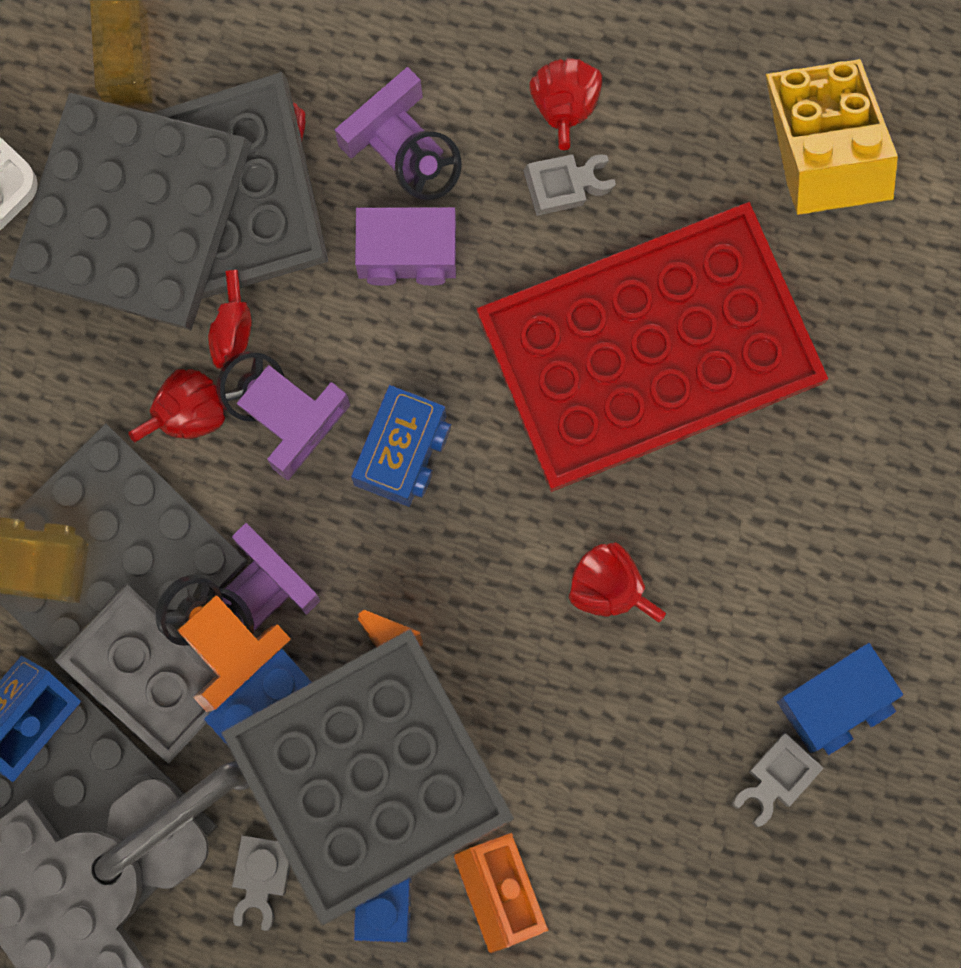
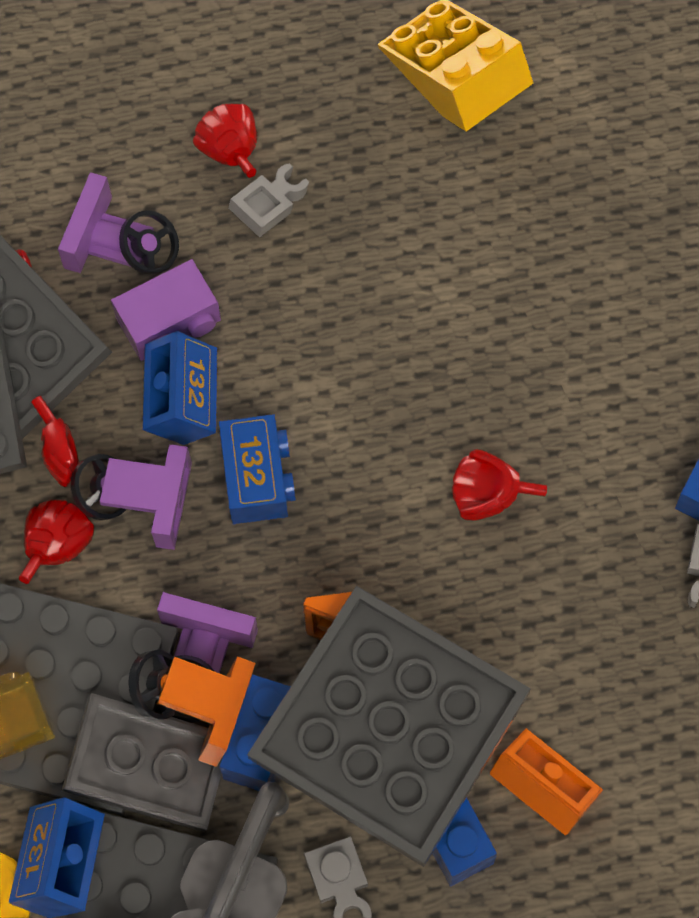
camera: 30 degrees left, 10 degrees down
red plate [476,202,828,492] -> none
none -> blue brick [143,331,217,445]

